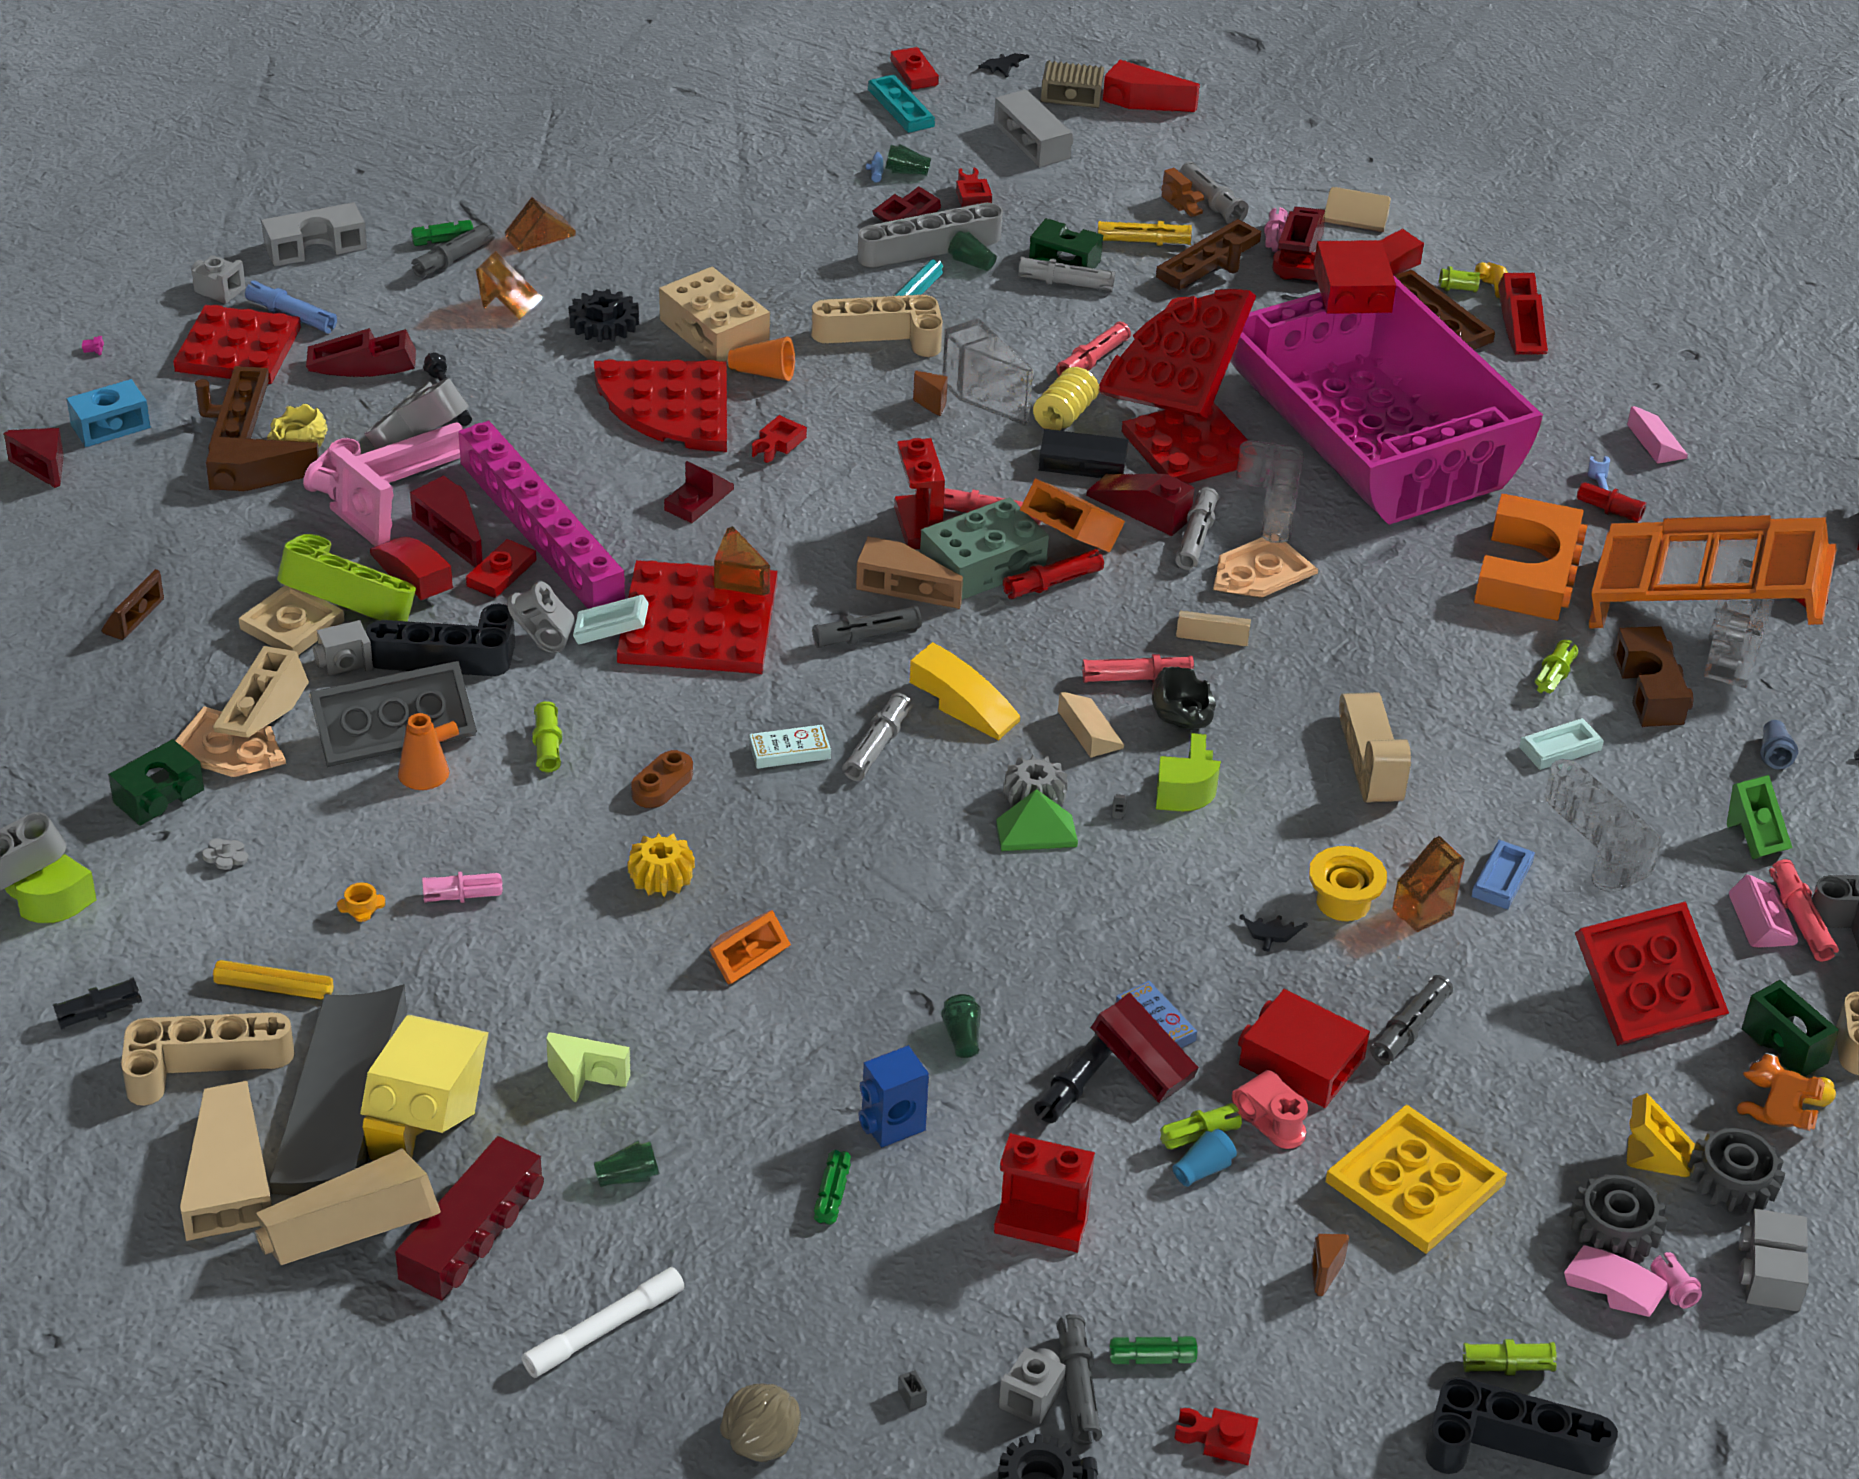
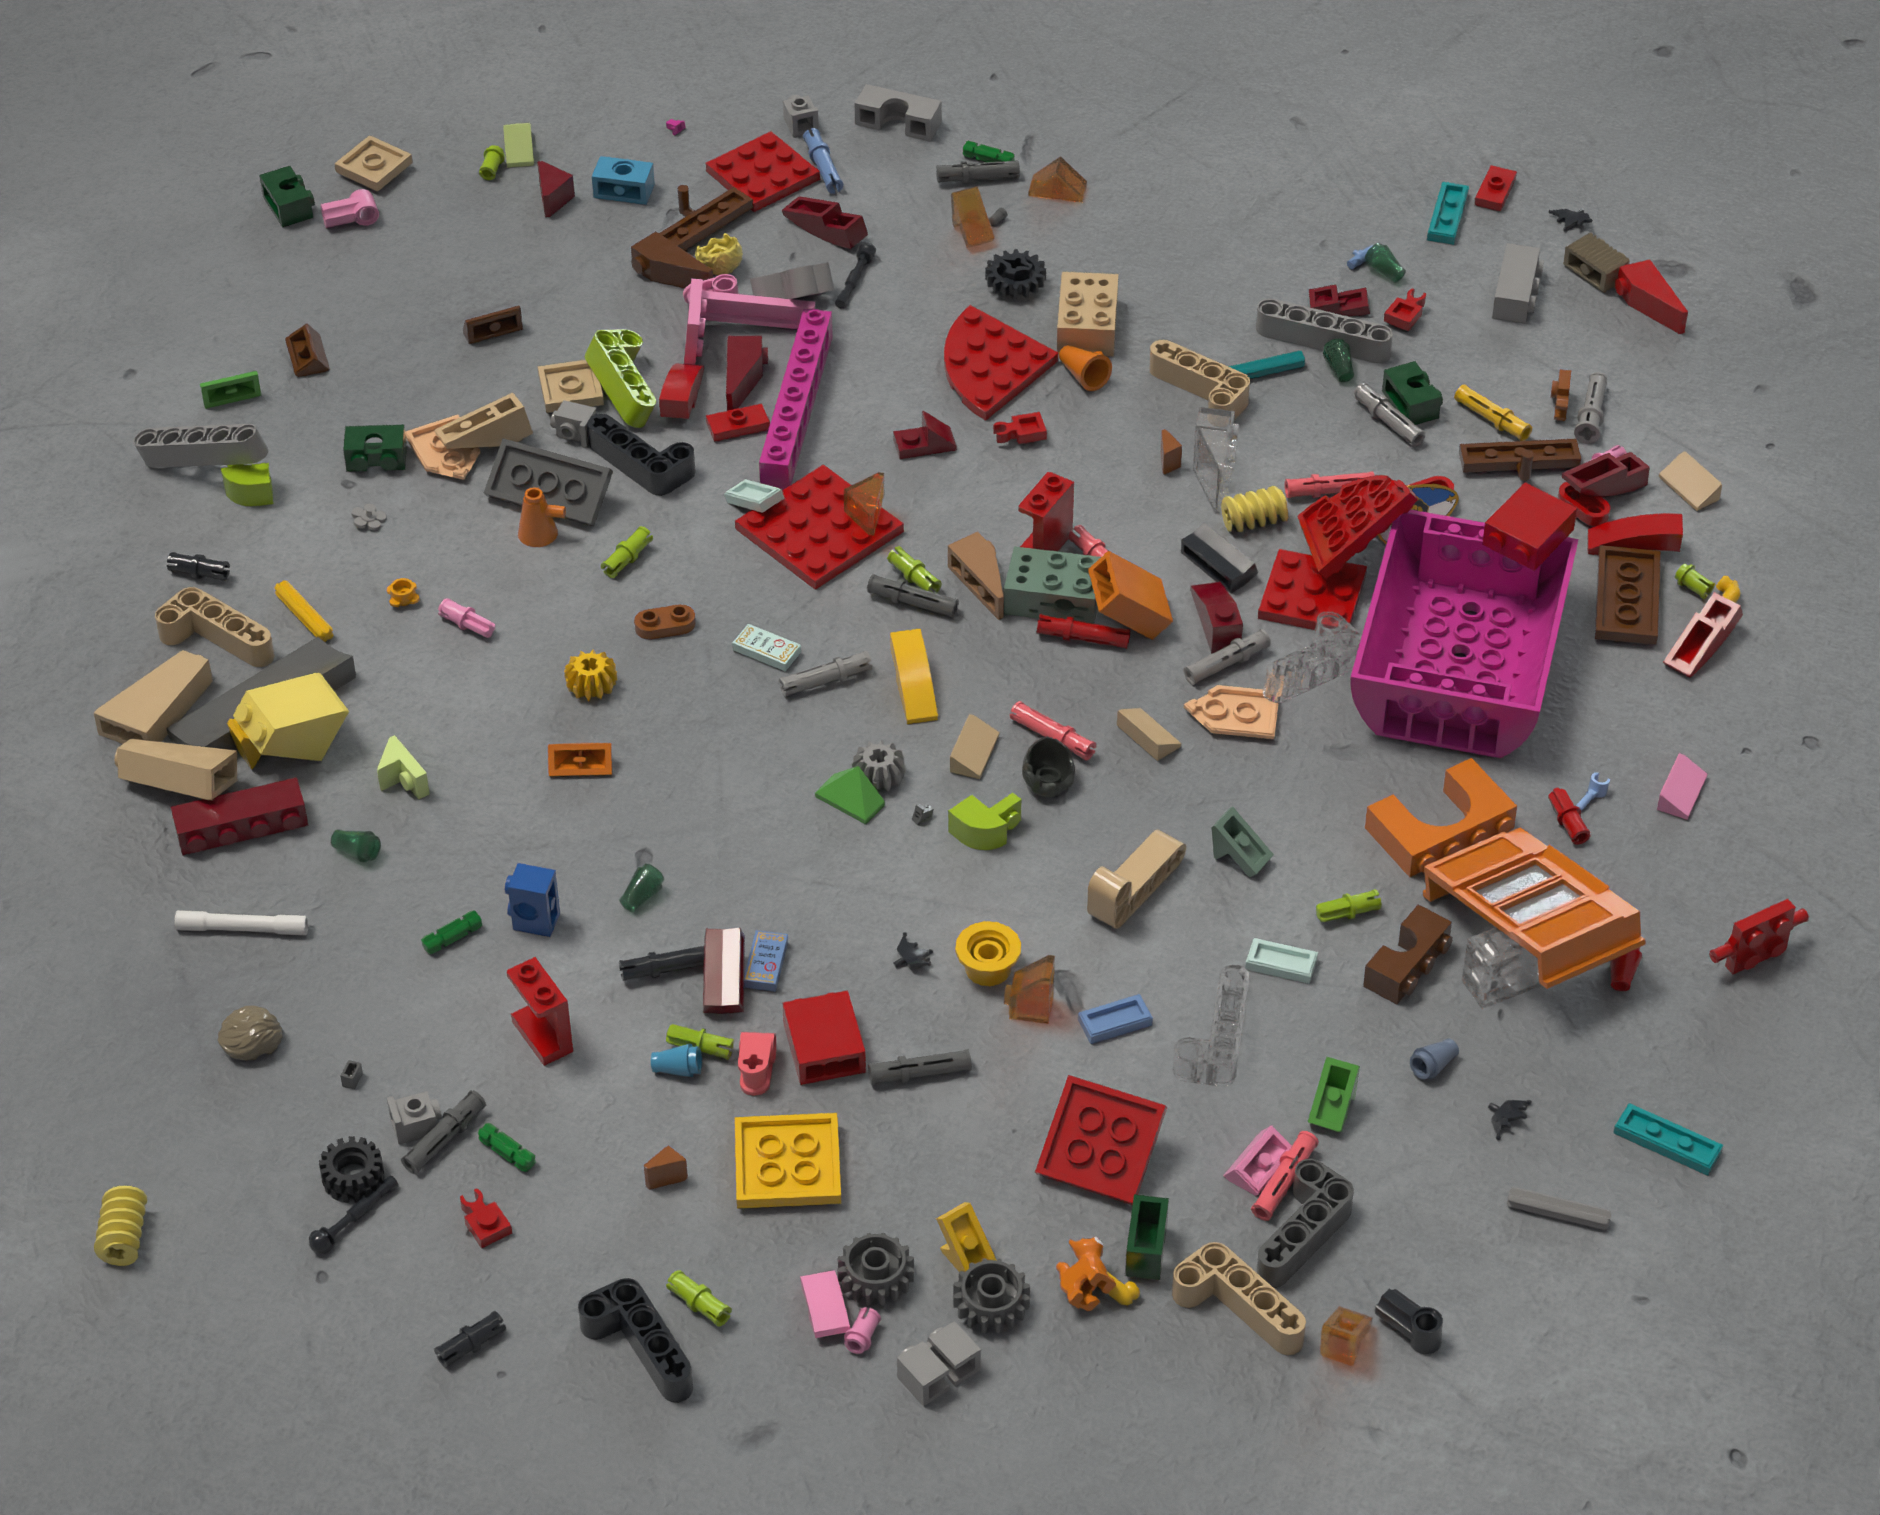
camera: 45 degrees right, 5 degrees up
light grey piece [507,581,574,653] -> none
none -> lime pin [887,546,942,593]
none -> sand green slope [1211,806,1274,878]

